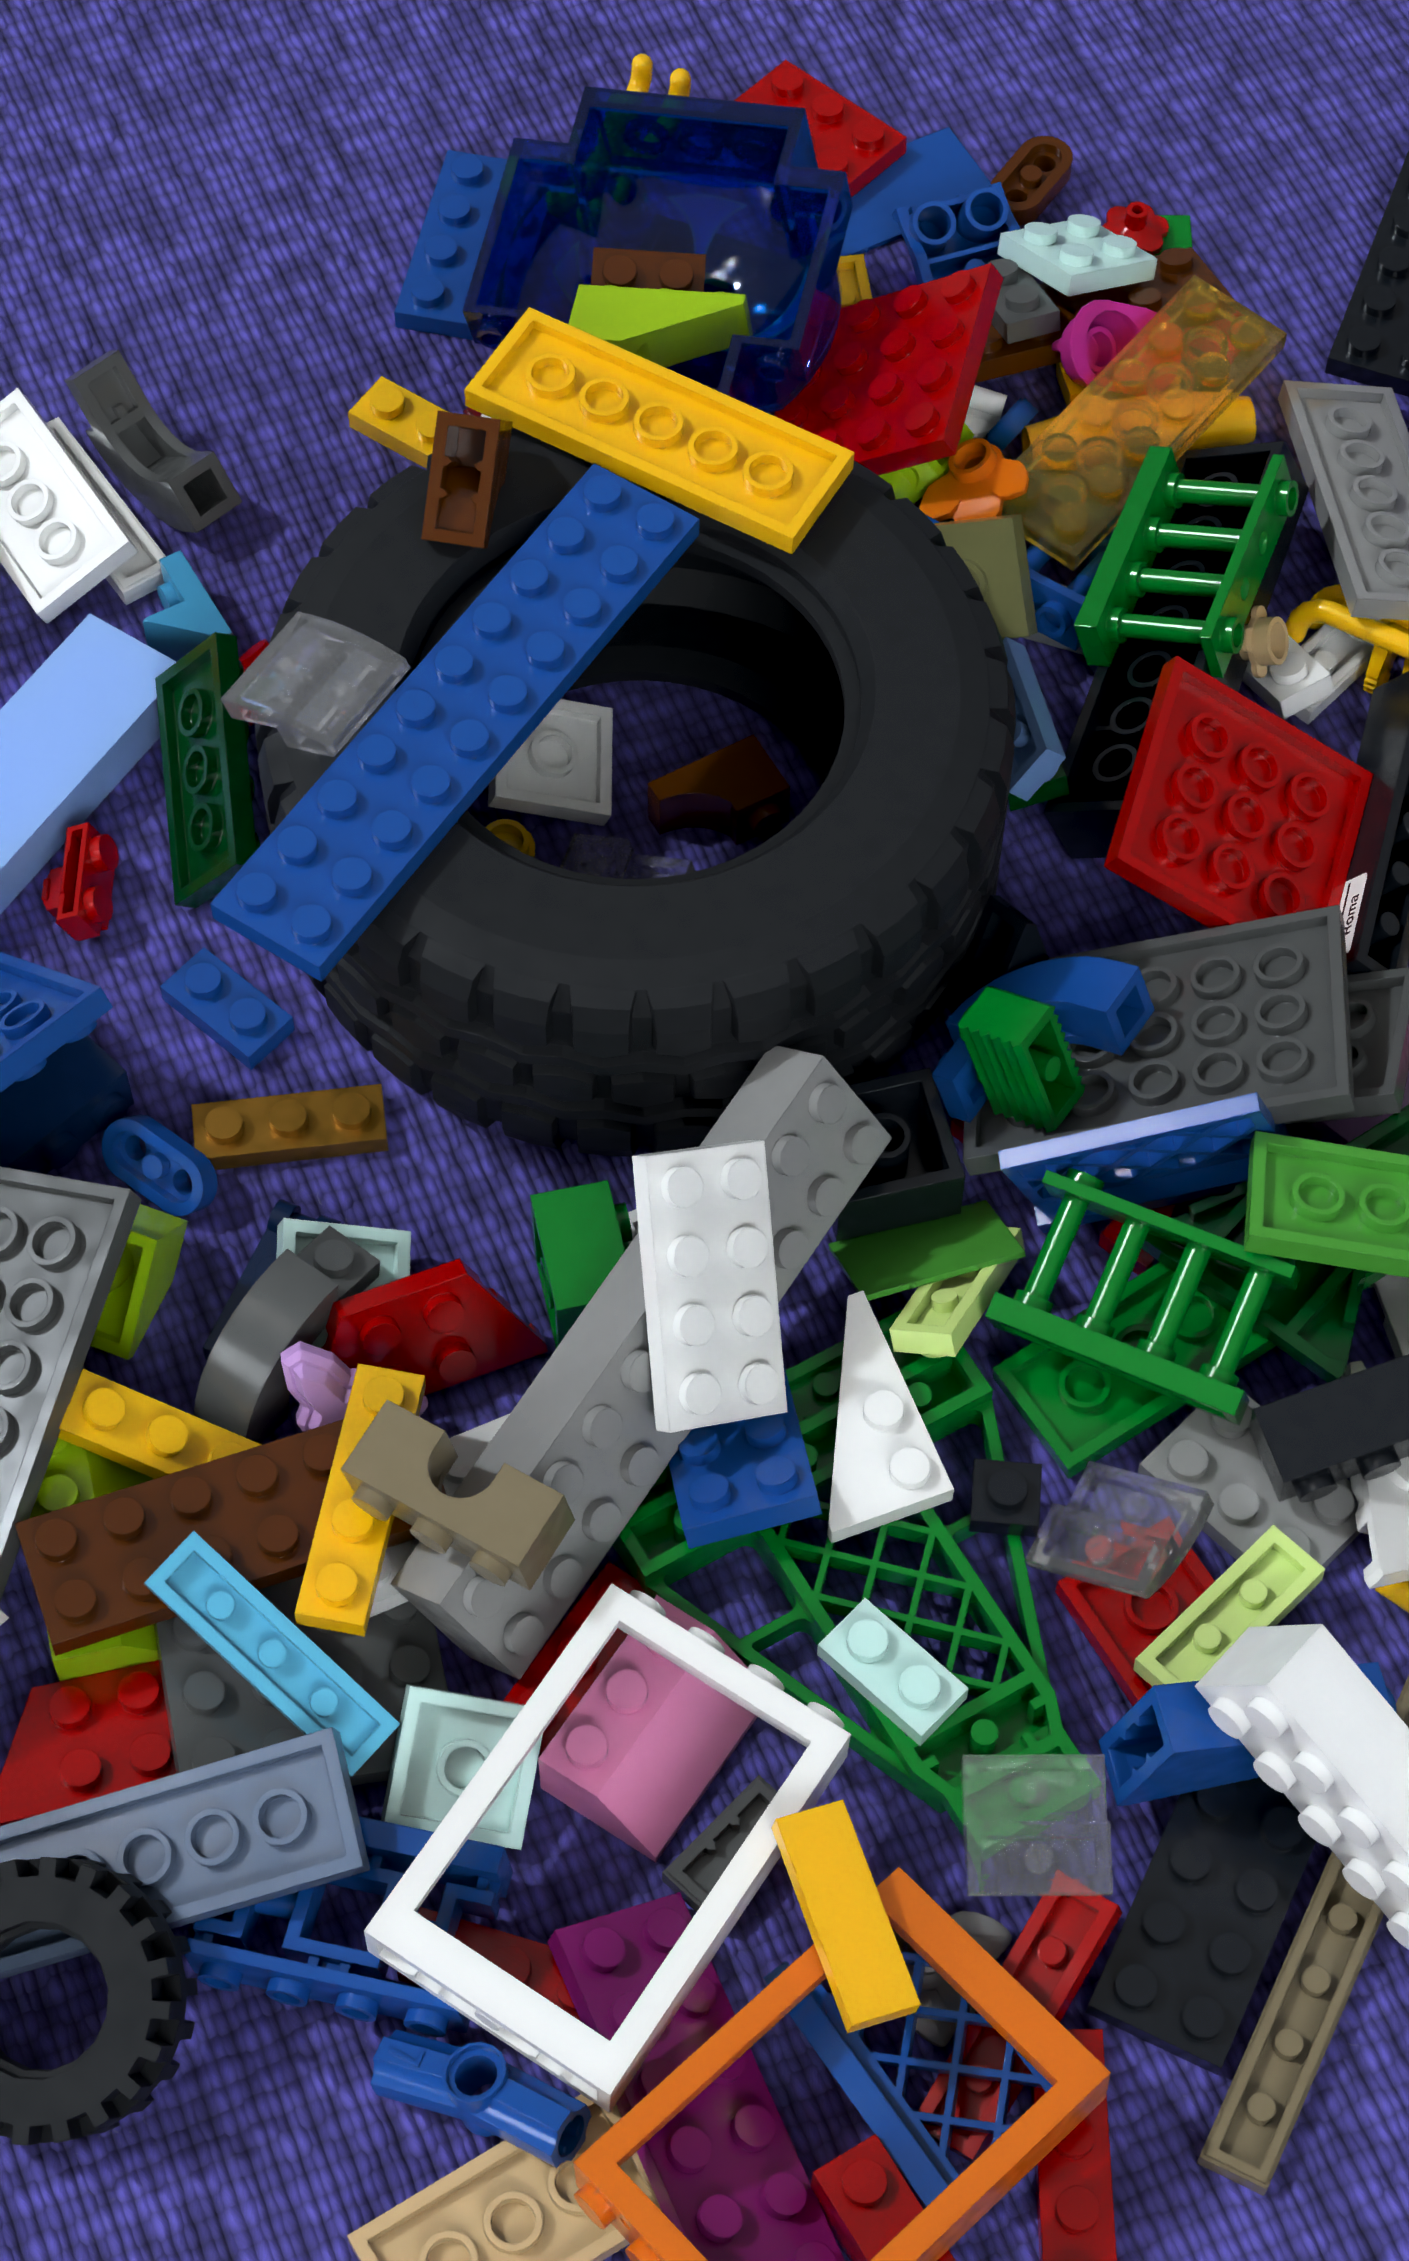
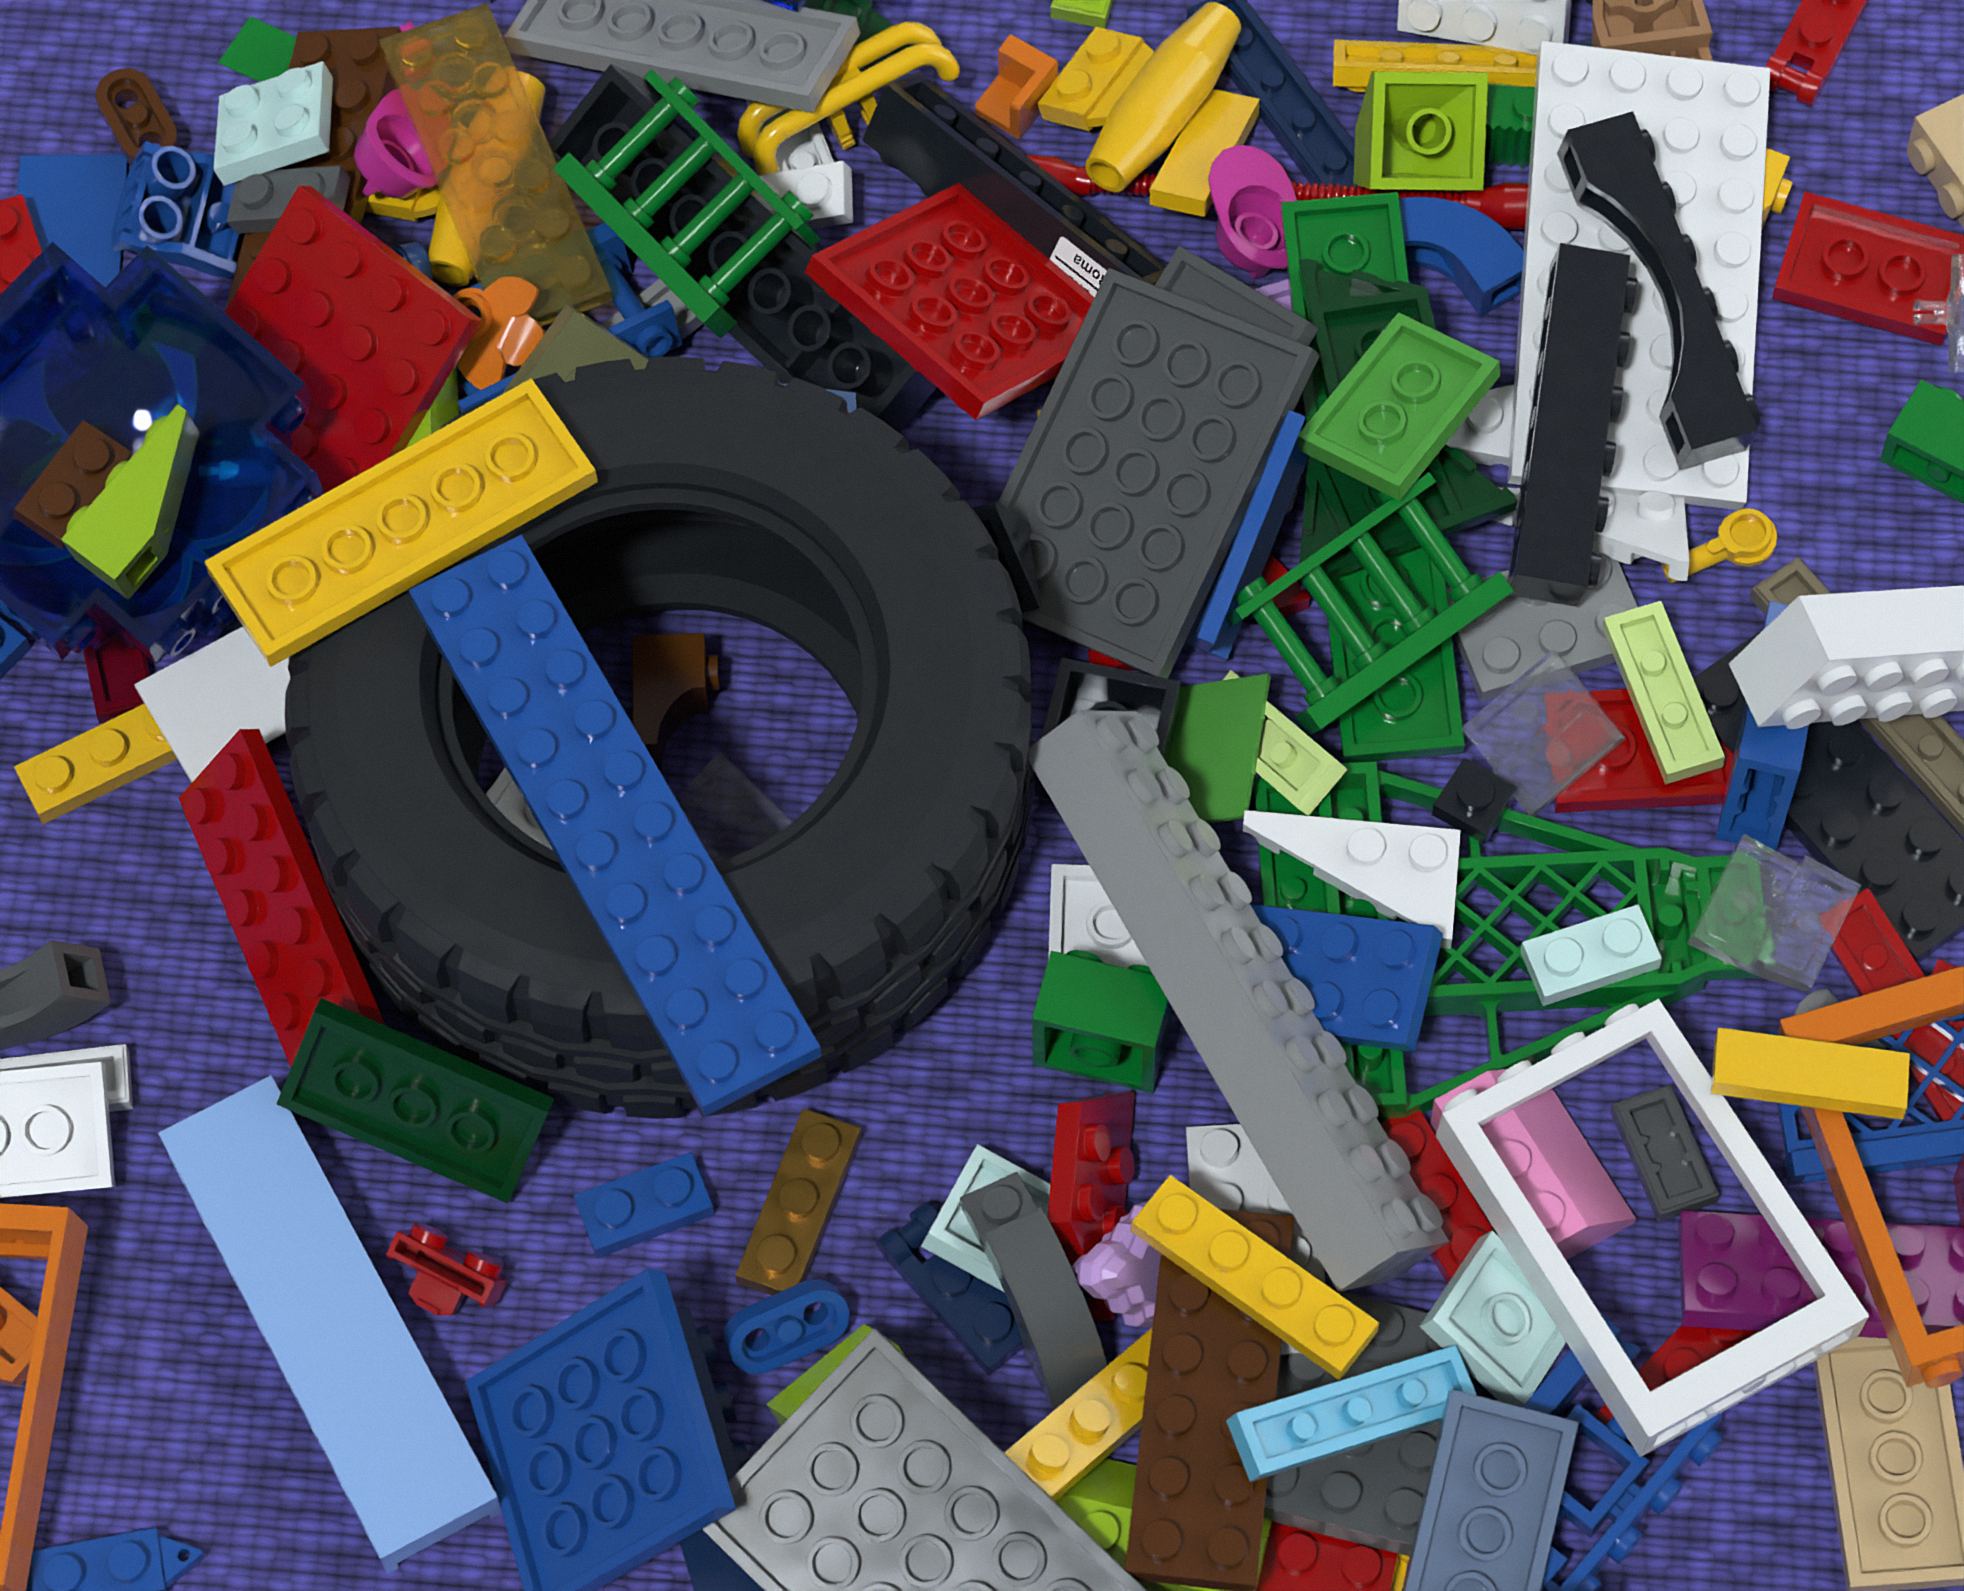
camera: 60 degrees left, 5 degrees up
dark azure slope [143,550,233,662] -> none
clear slope [220,612,411,757] -> none
dark tan arch [341,1400,575,1590] -> none
blue piece [370,2029,592,2168] -> none
reddish brown arch [421,411,513,548] -> none
white plate [632,1140,788,1433] -> none
blue arch [932,956,1155,1123] -> none
green brick [958,986,1086,1133] -> none
red plant [1102,201,1169,255] -> none
tan plate [1239,605,1289,678] -> none

